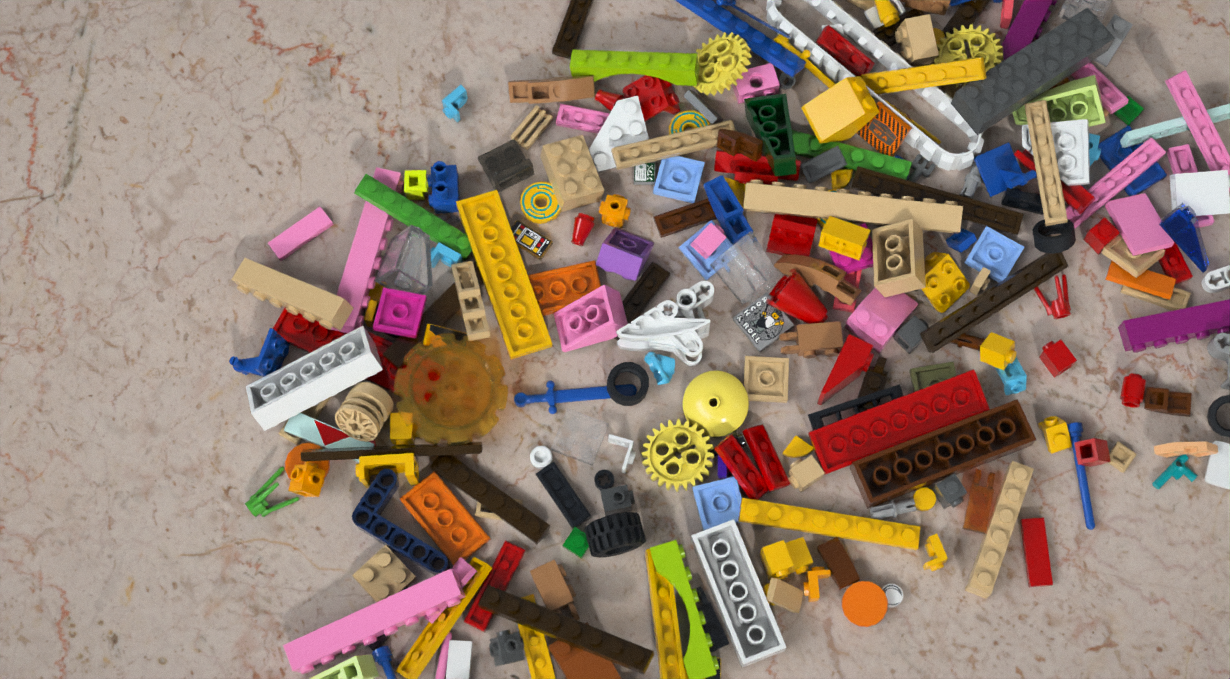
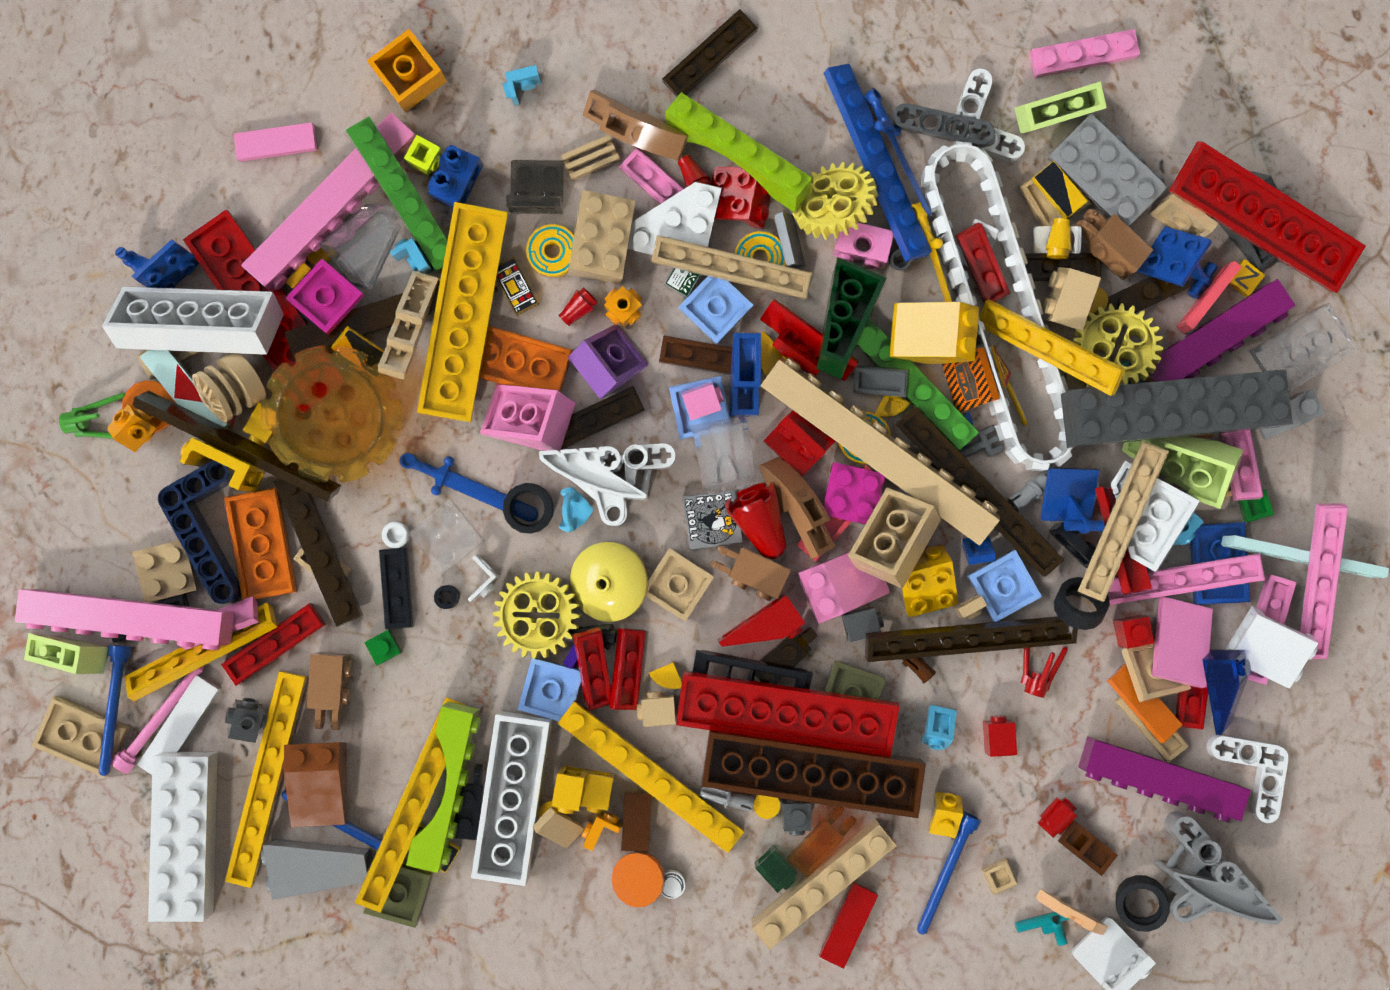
camera: 30 degrees right, 15 degrees up
tan brick [231,258,354,331] -> none
dark brown plate [478,585,654,675] -> none
black tyre [584,512,646,558] -> none
dark grey brick [600,485,635,516] -> none
reddish brown slope [717,129,763,162] -> none
yellow hinge [819,216,870,260] -> none
yellow bracket [923,534,948,572] -> none
yellow brick [980,332,1017,370] -> none
red brick [1074,438,1111,467] -> none
none -> light orange brick [366,29,447,113]
none -> clear green brick [754,844,797,893]

